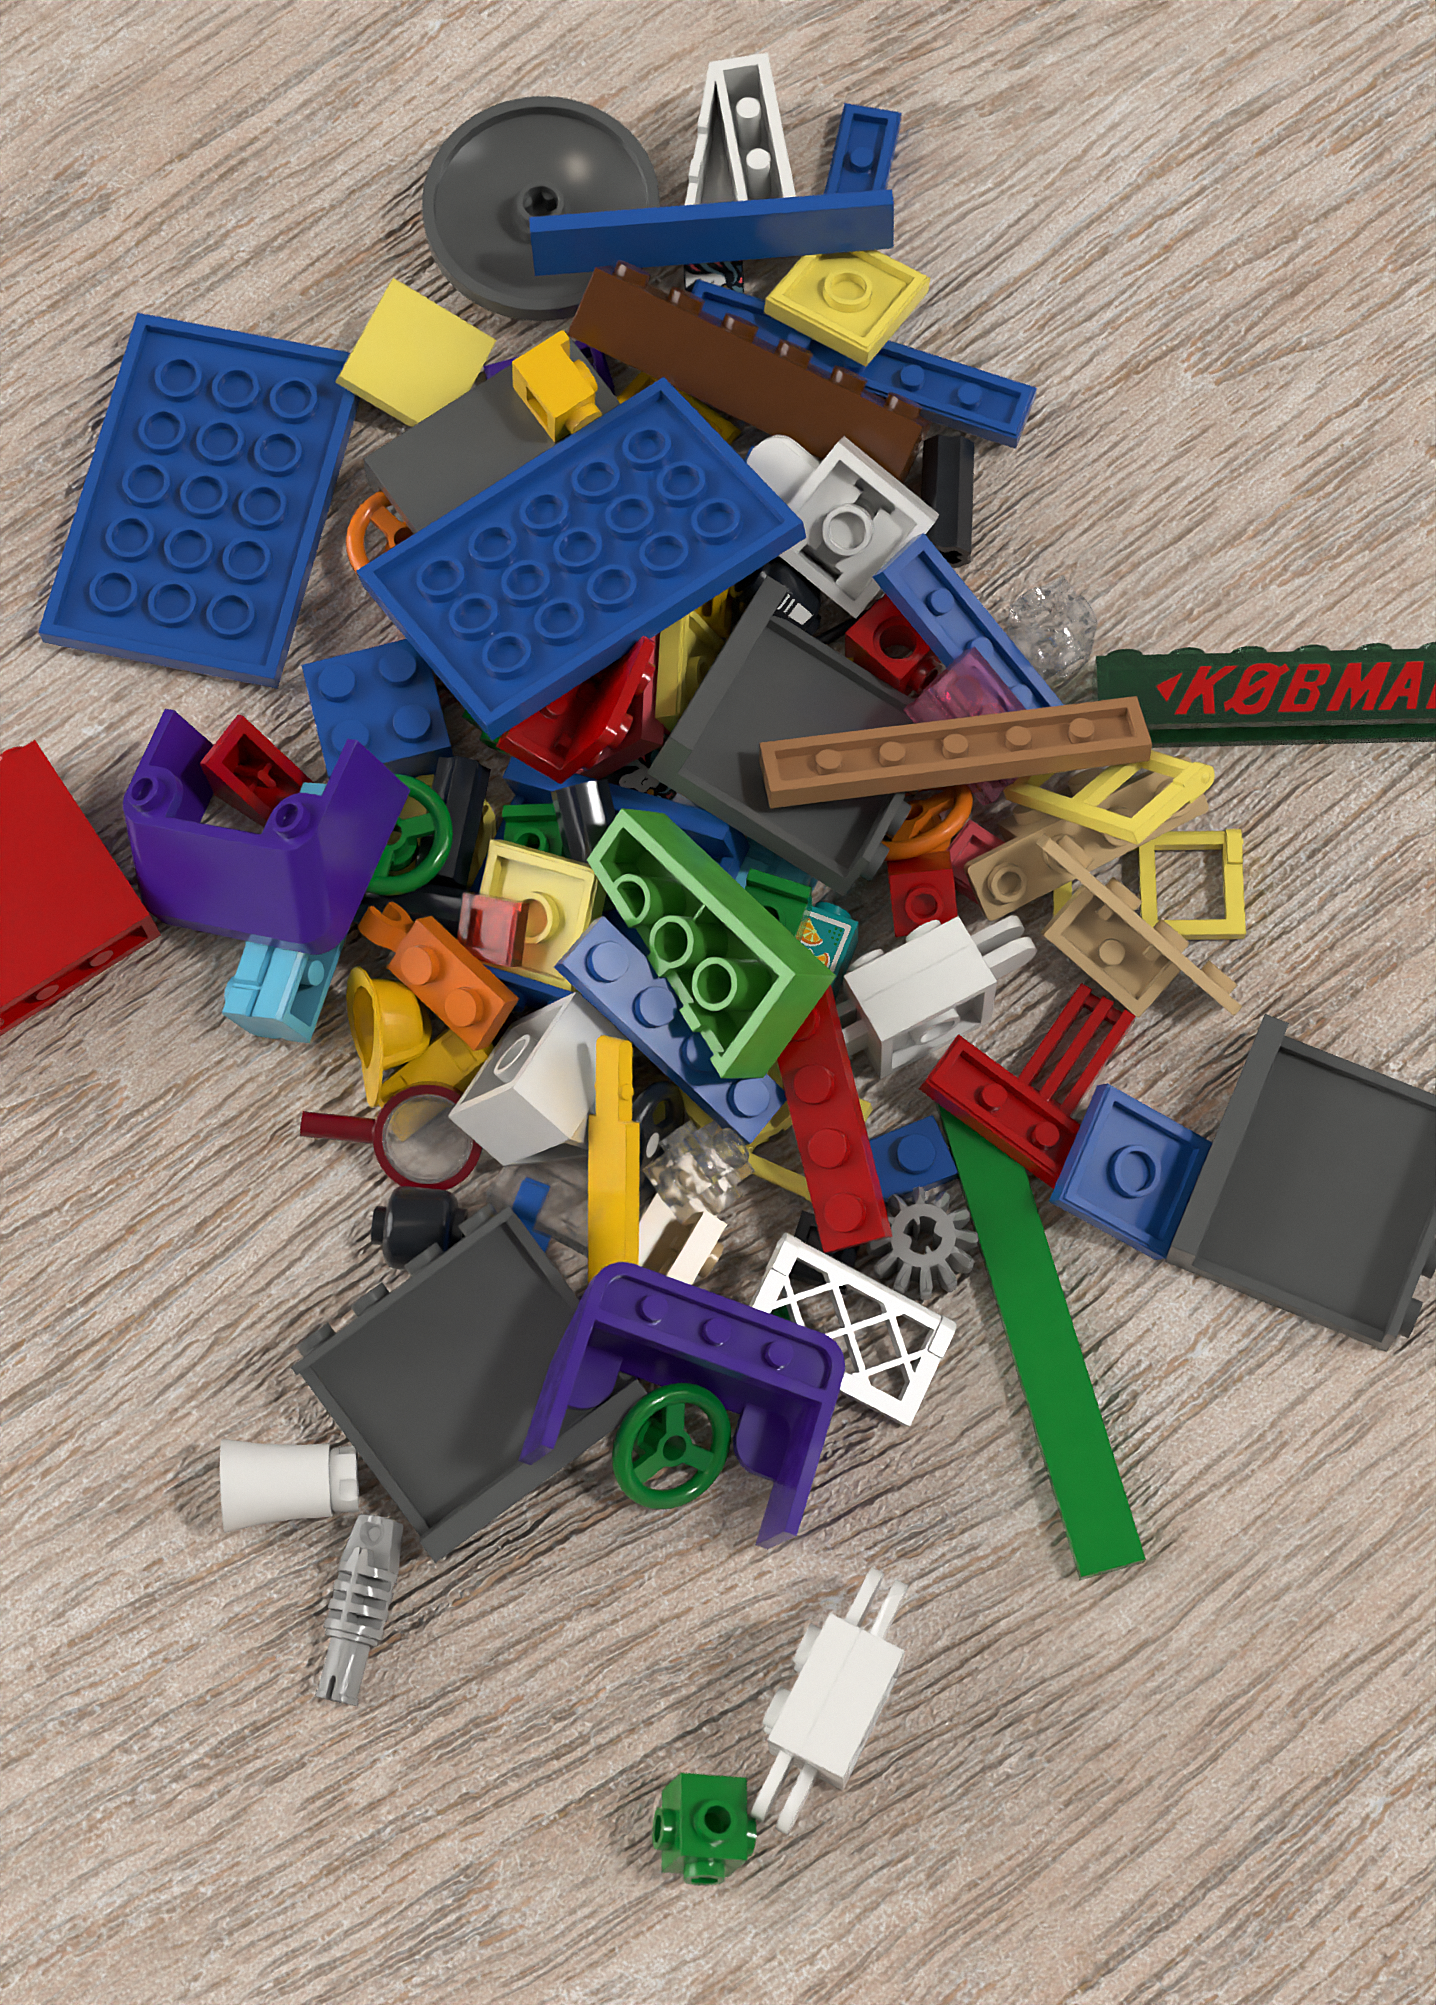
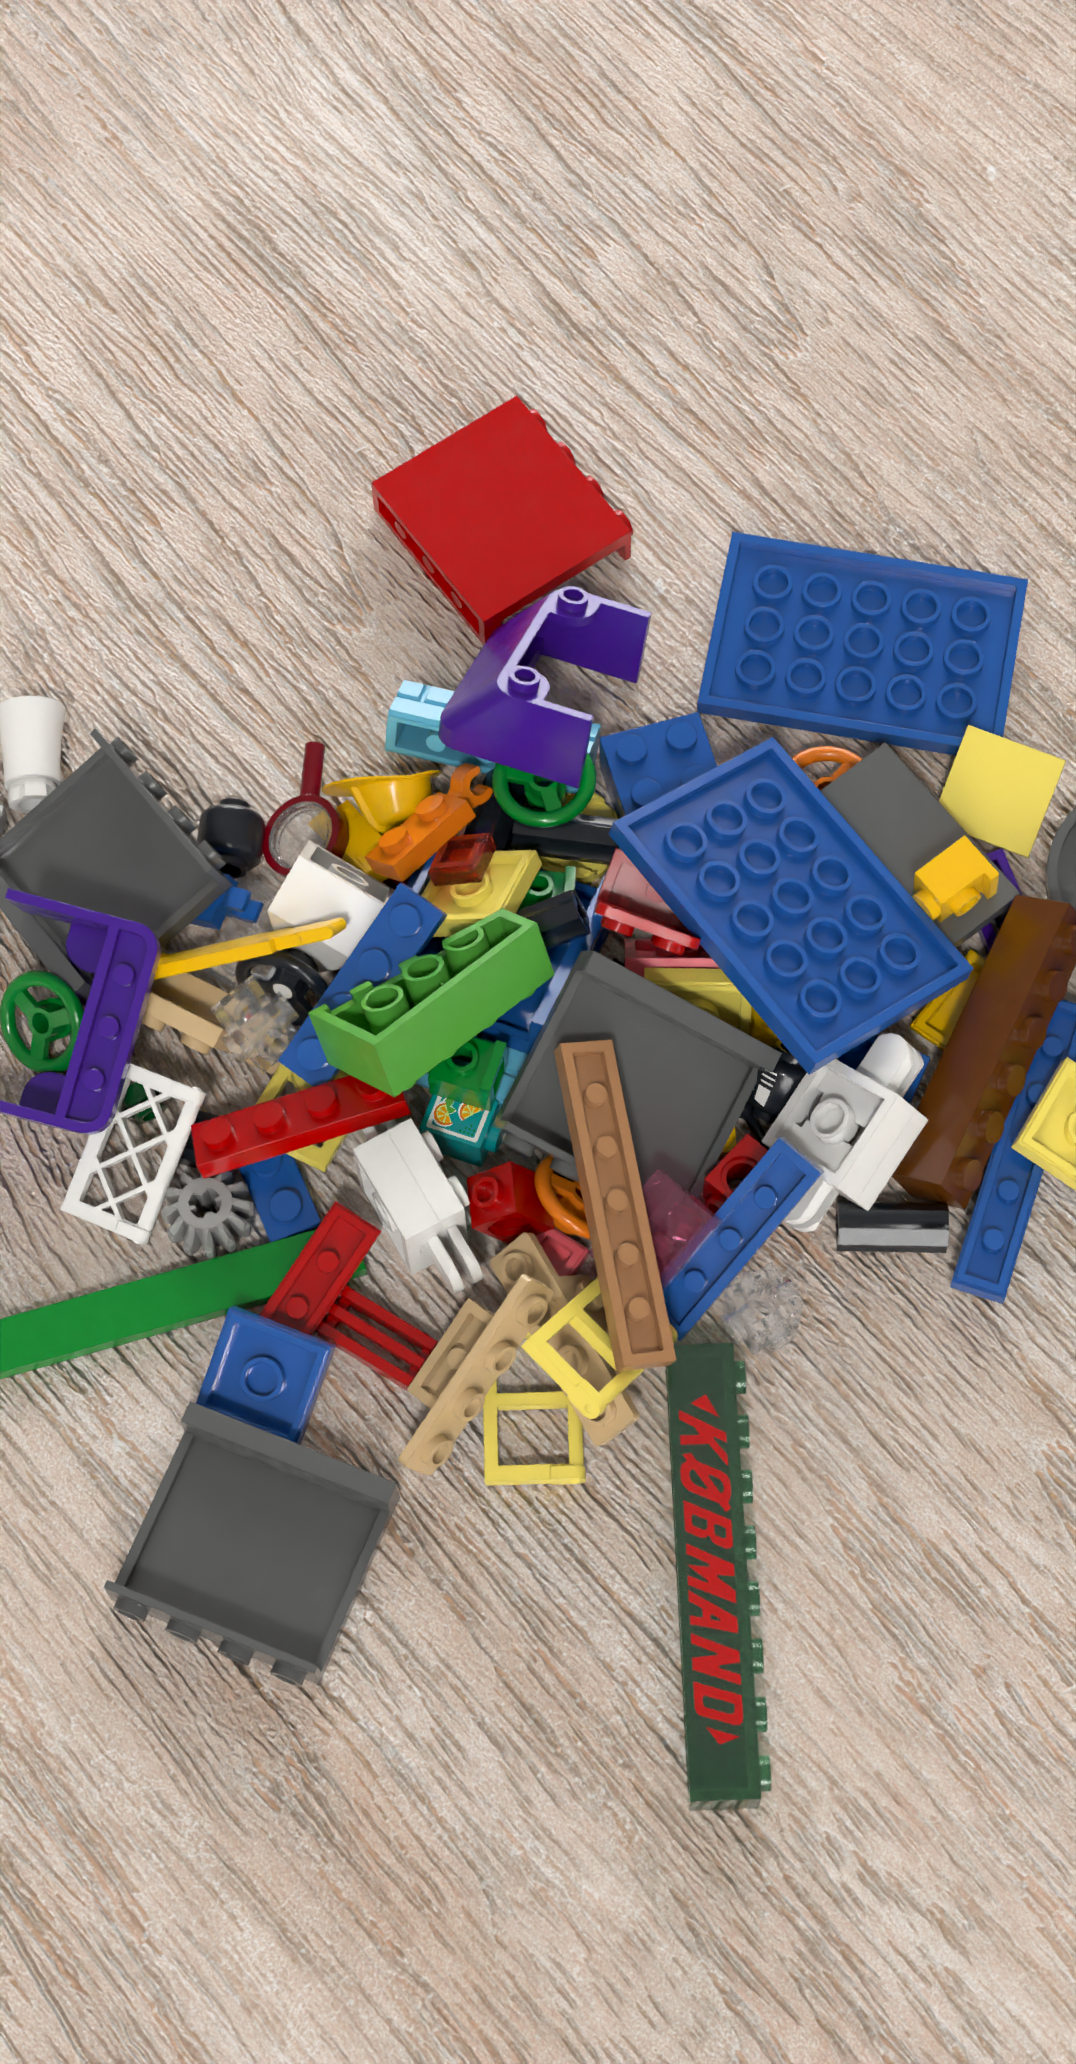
camera: 85 degrees right, 5 degrees down
red slope [200,715,314,828] -> none

